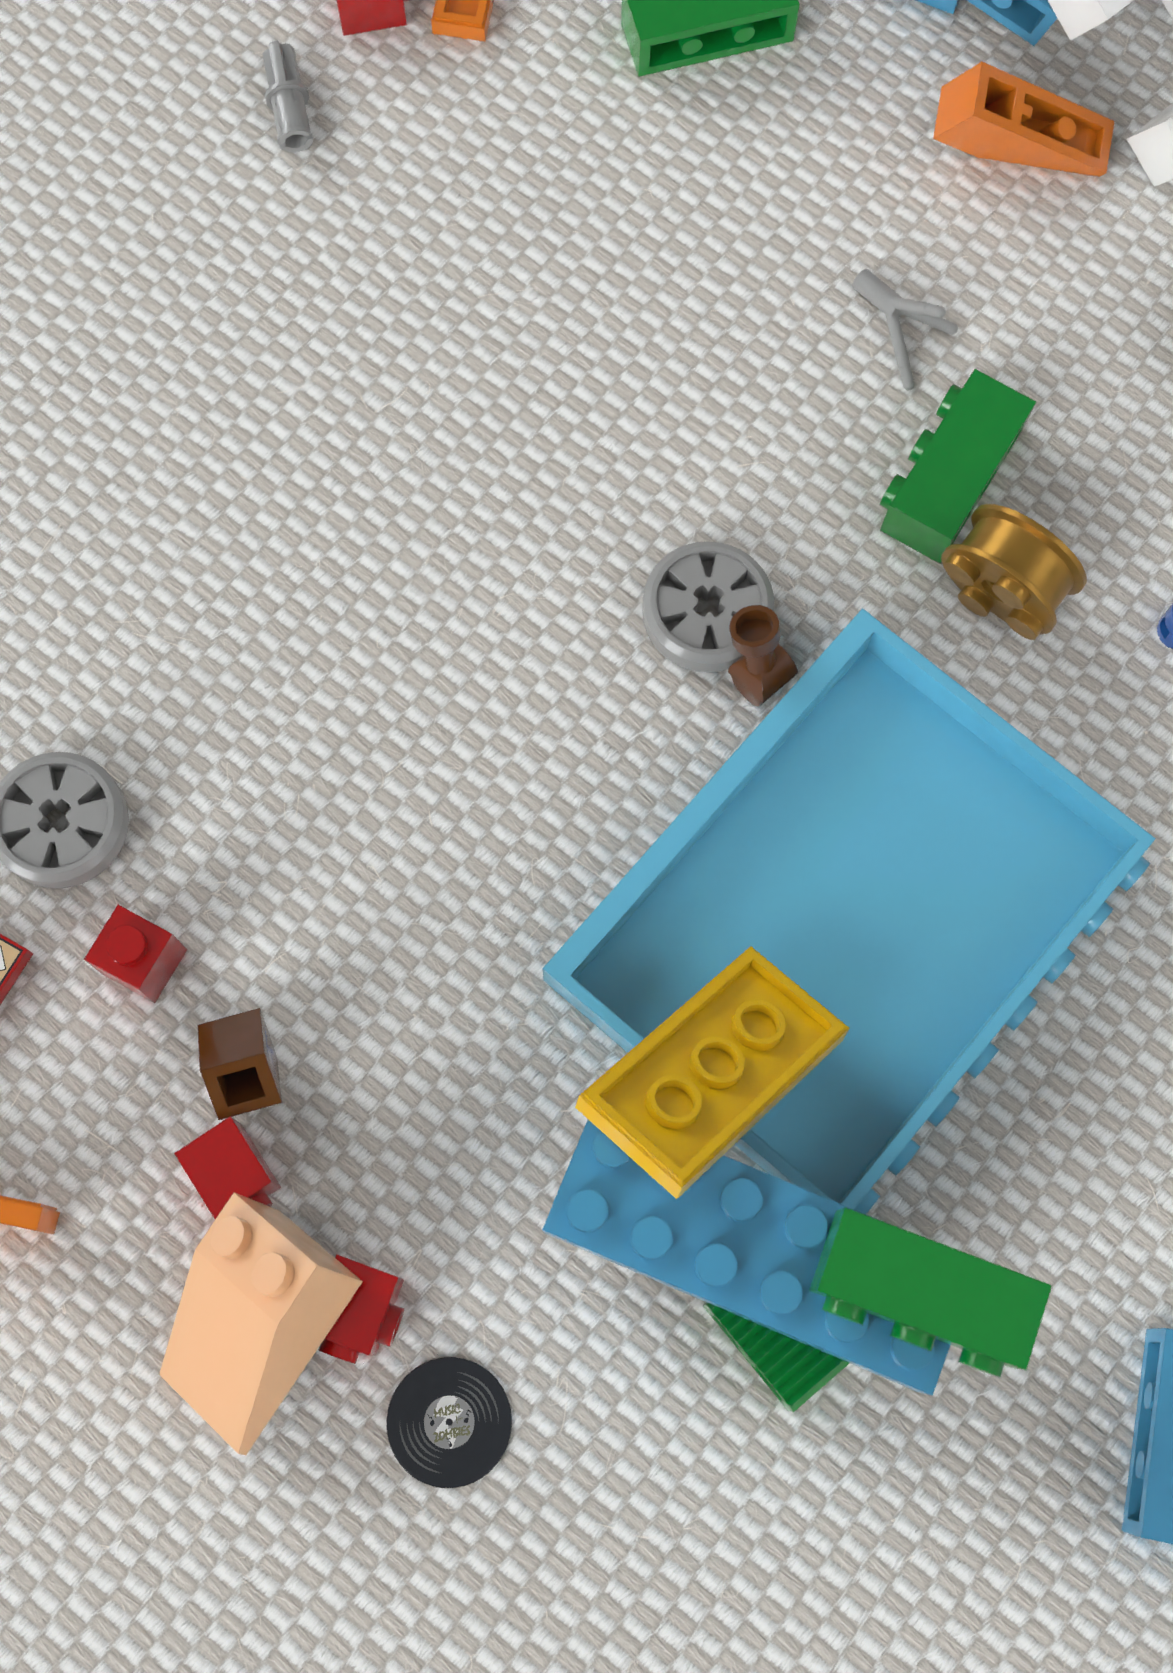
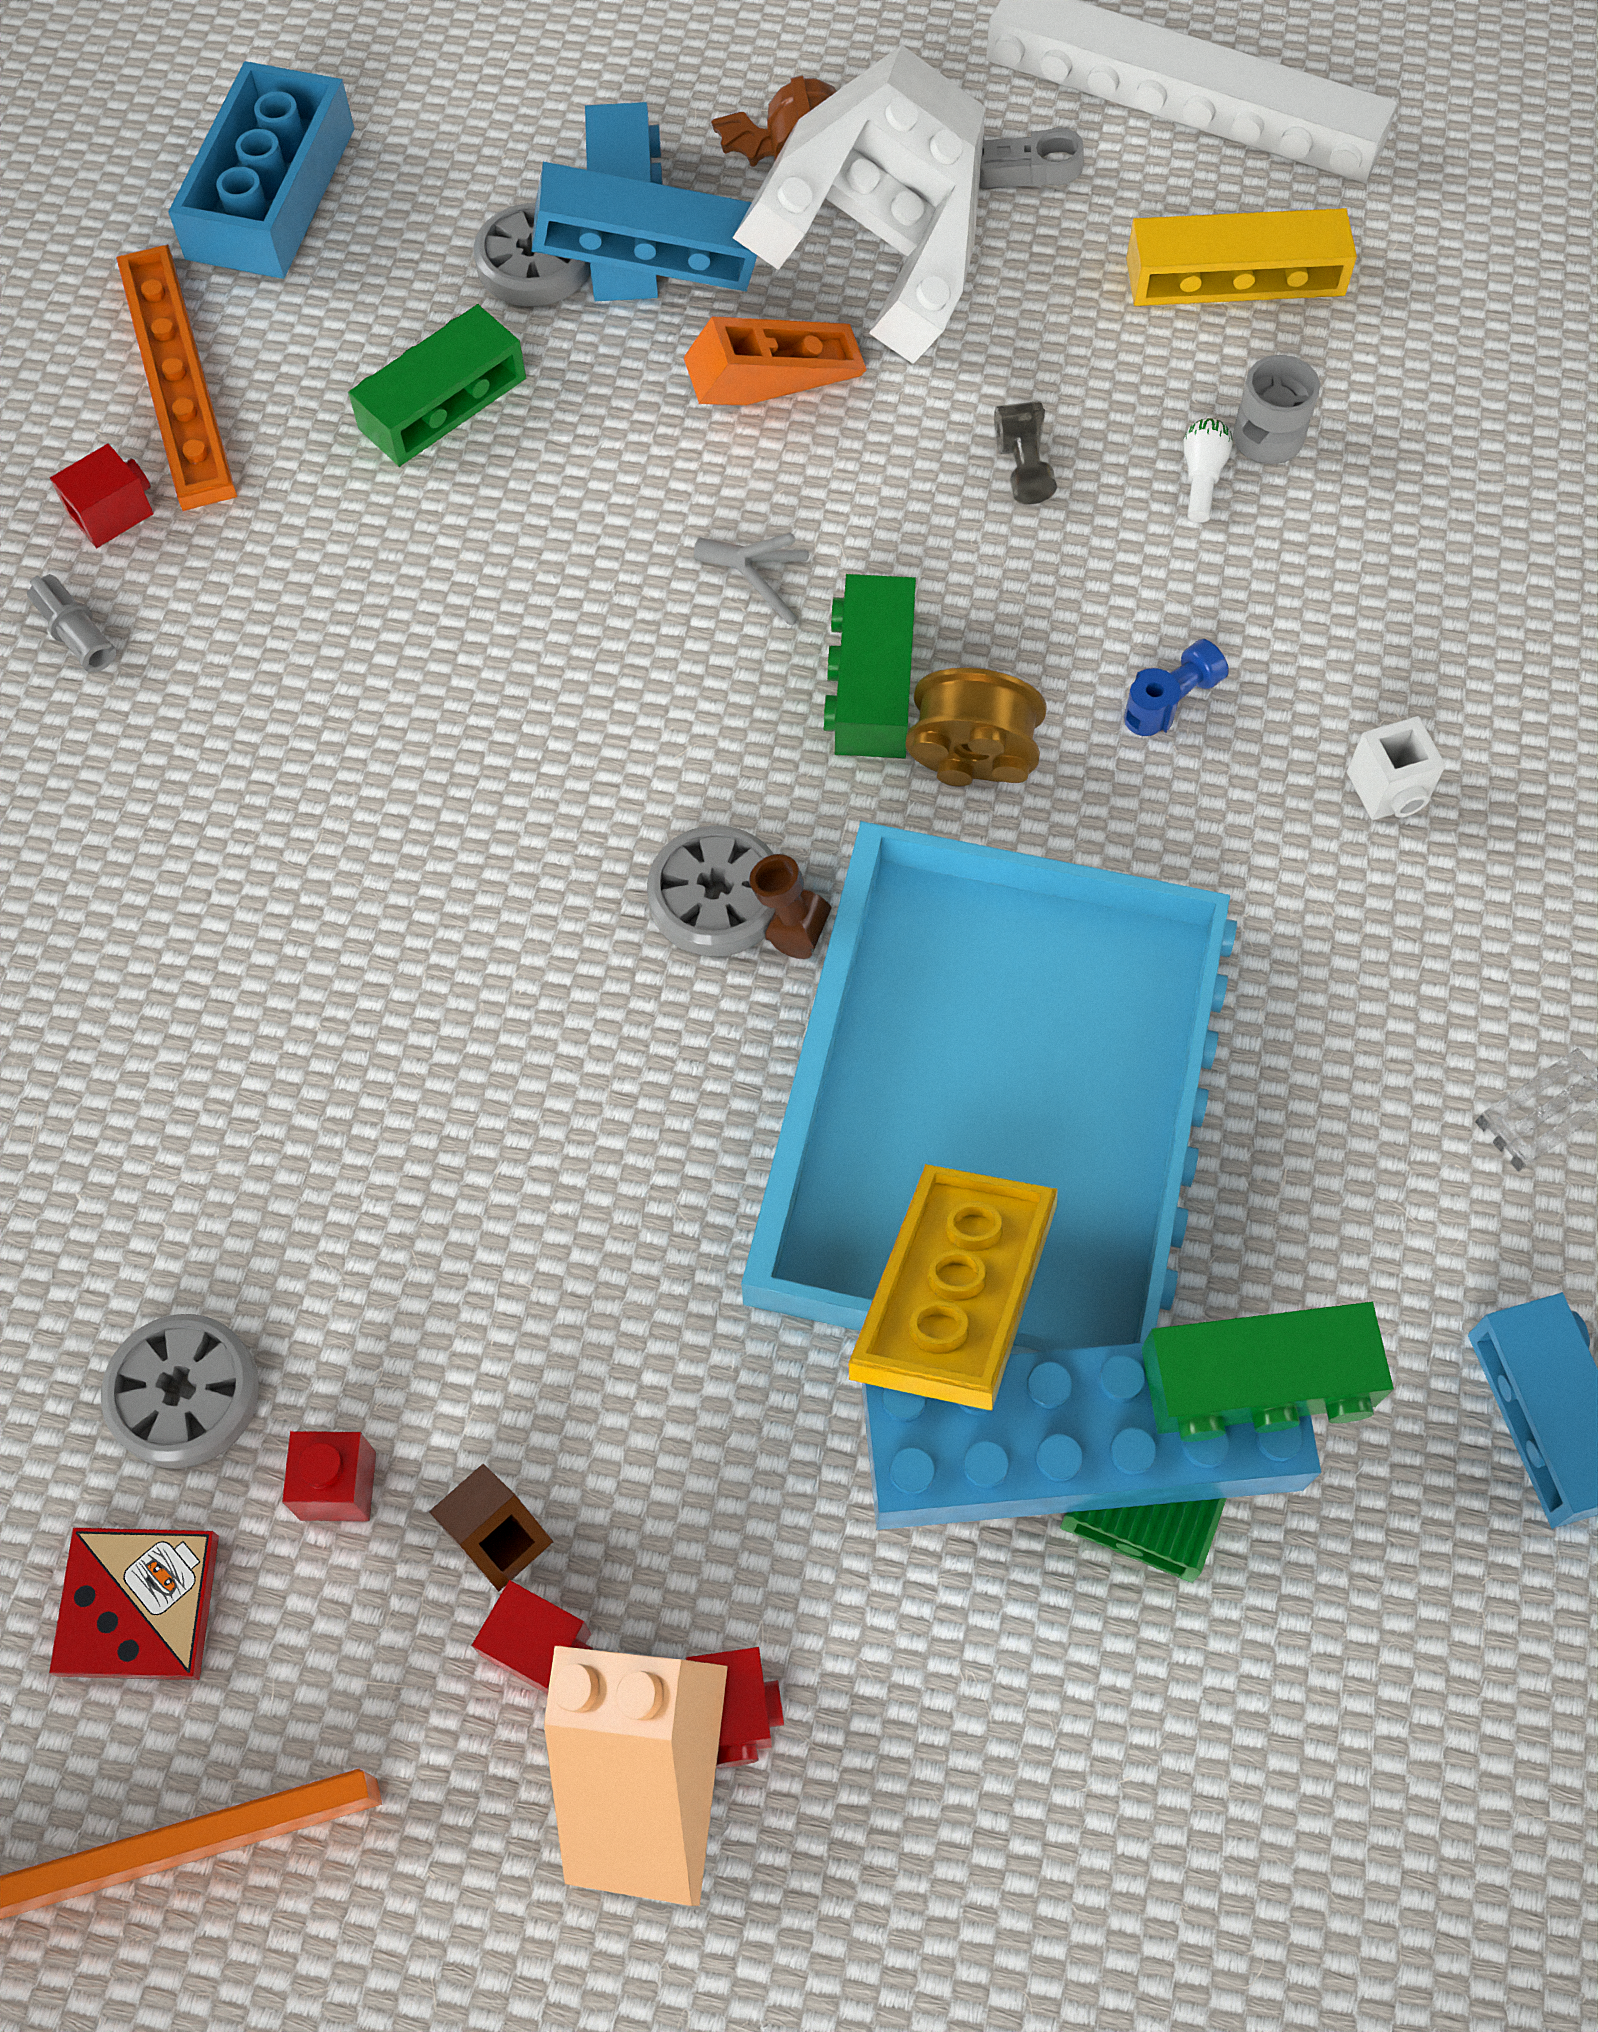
camera: 25 degrees left, 10 degrees down
black sticker [386,1357,512,1488] -> none

